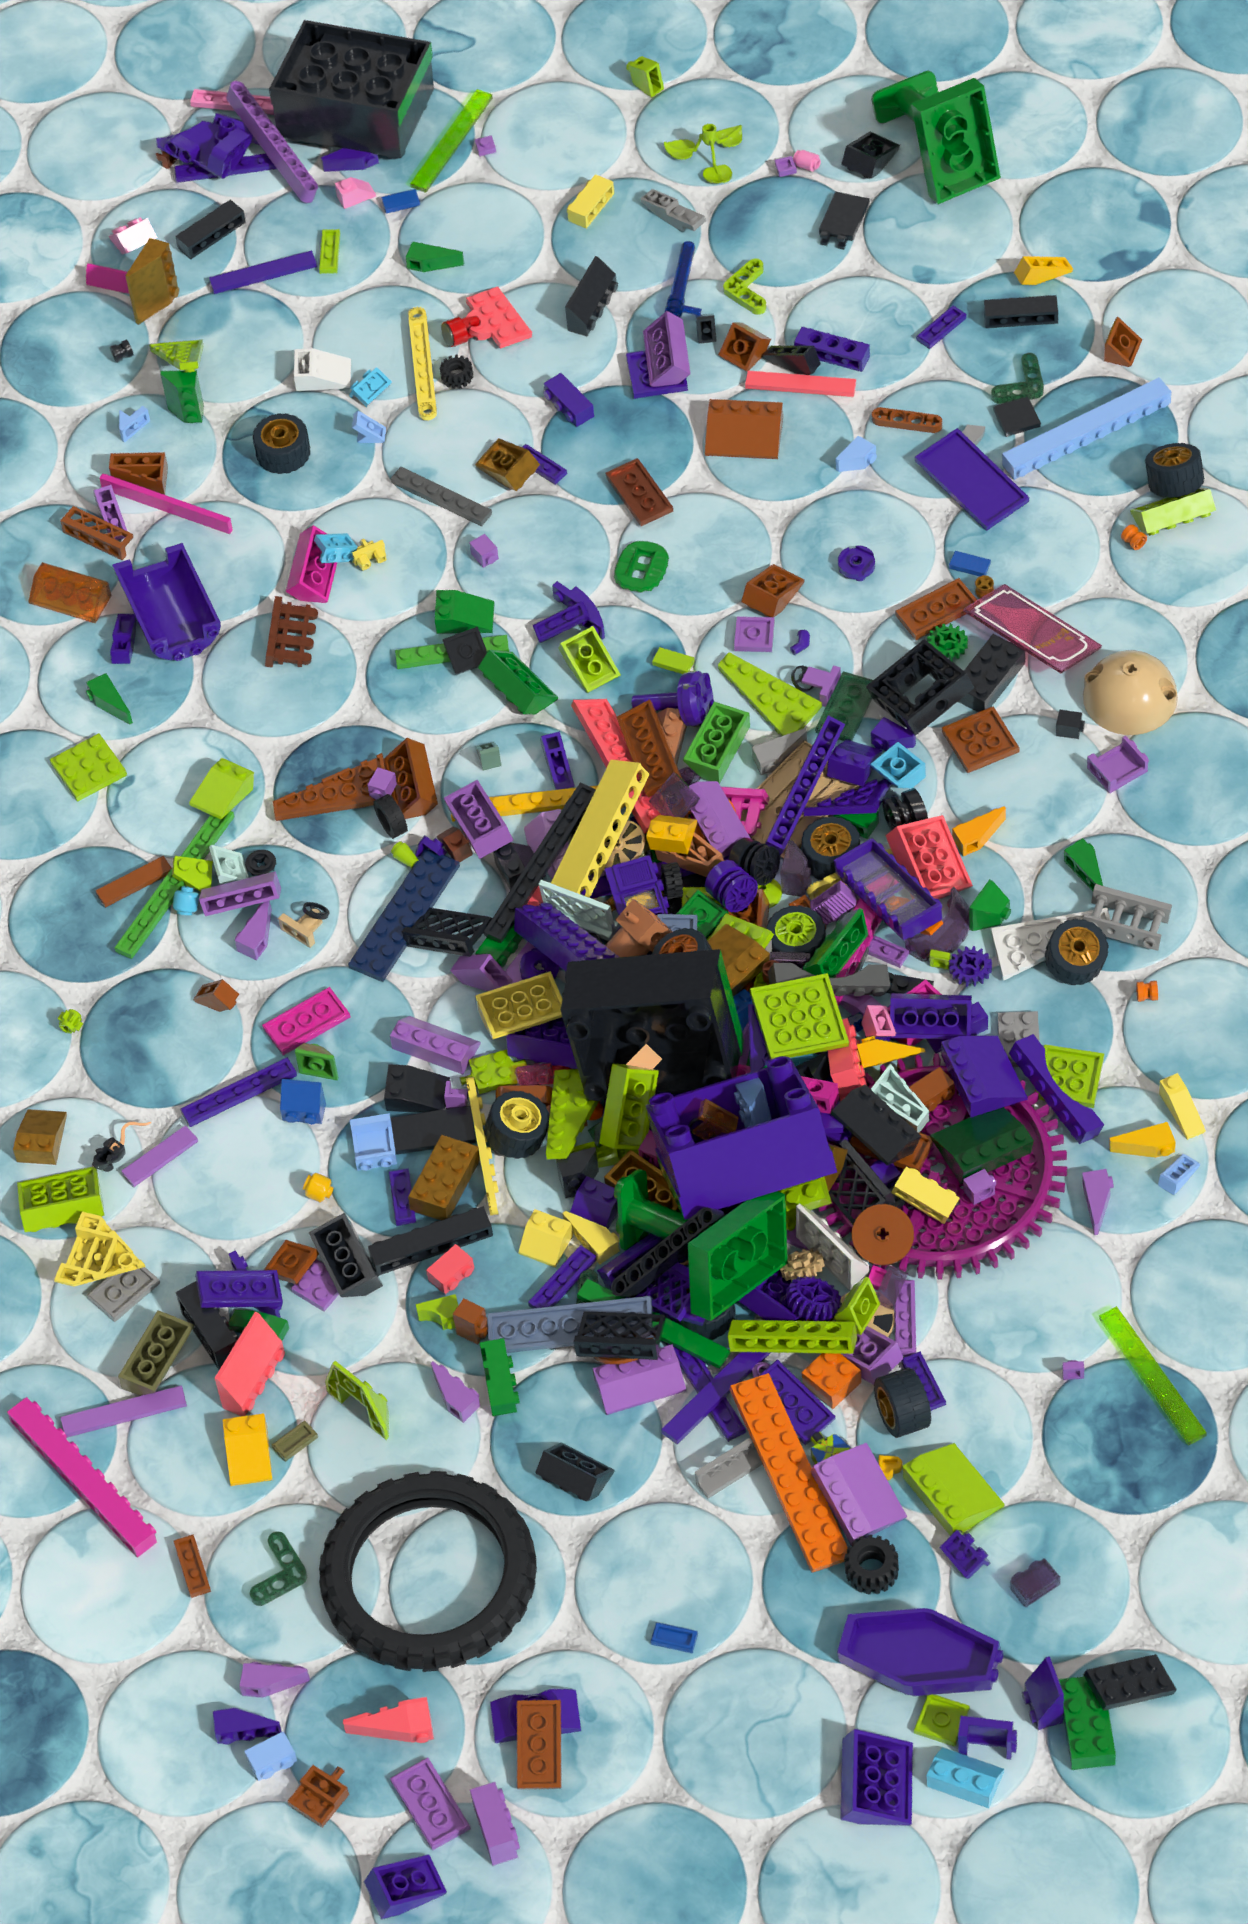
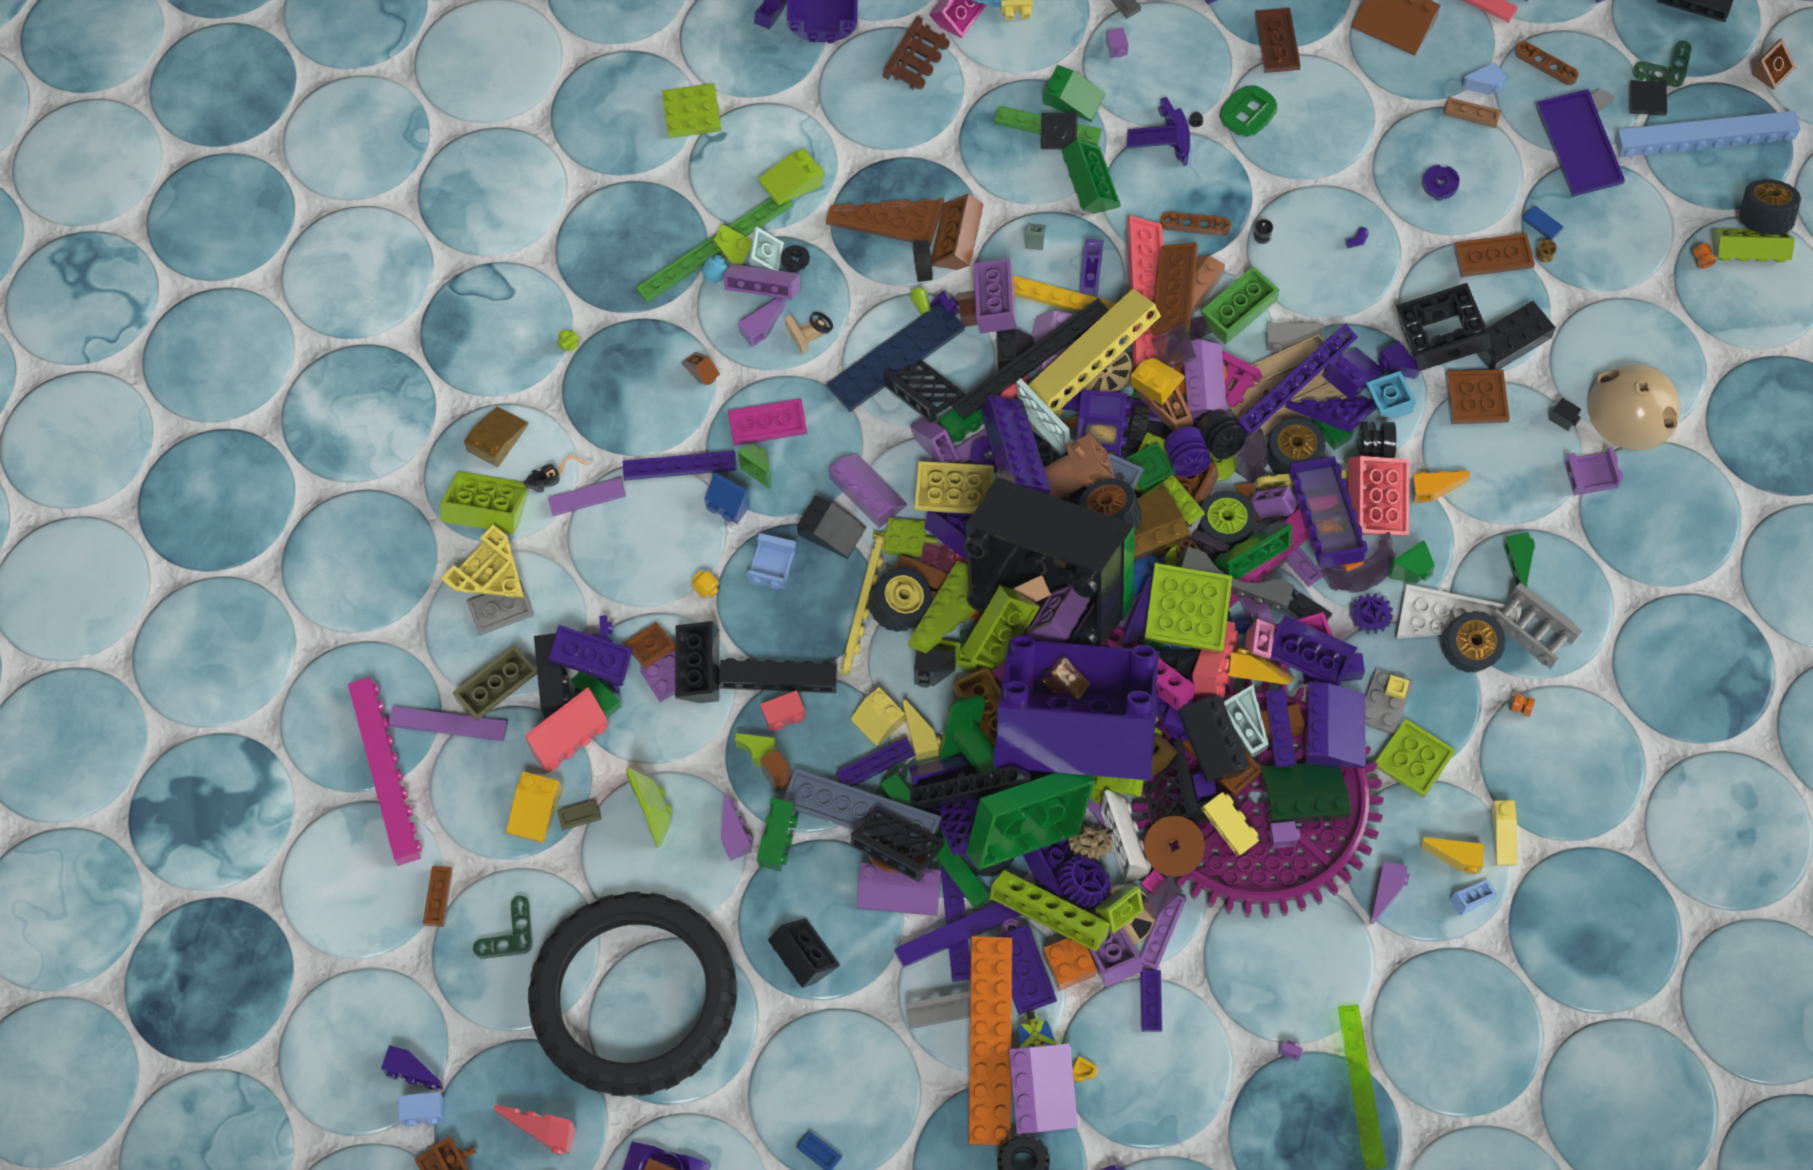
camera: 20 degrees right, 10 degrees up
green slope [85,673,133,725] -> none
dark orange tile [95,856,172,908] -> none
medium lavender slope [239,1662,310,1698] -> none
medium lavender brick [368,767,397,800] -> none
dark purple tile [389,1168,416,1226] -> none
black tile [391,1106,476,1155] -> none
pearl gold brick [408,1135,480,1221] -> none
medium lavender panel [444,1081,468,1109] -> none
lime slope [558,626,621,693] -> none
dark purple slope [570,1176,618,1229] -> none
dark purple piece [631,671,714,727] -> none
lime tile [652,647,695,674] -> none
lime wing [718,652,822,736] -> none
medium lavender plate [734,617,775,652] -> none
medium blue slope [734,1078,772,1128] -> none
dark orange slope [741,564,805,617] -> none
medium lavender piece [791,665,841,707] -> none
clear green tile [815,671,873,741] -> none
black wheel [874,1367,931,1438] -> none
lime slope [902,1443,1005,1536] -> none
green gear [927,624,968,661] -> none
lime tile [929,949,951,970] -> none
clear pink piece [963,584,1102,674] -> none
dark purple arch [1009,1034,1104,1144] -> none
none -> medium lavender slope [1026,584,1090,643]
none -> dark orange beam [1160,212,1231,236]
none -> black hinge [1189,112,1203,127]
none -> black wheel [1253,219,1273,244]
none -> dark purple plate [1265,689,1296,768]
none -> light yellow tile [1385,675,1409,700]
none -> medium nougat tile [1444,97,1501,128]

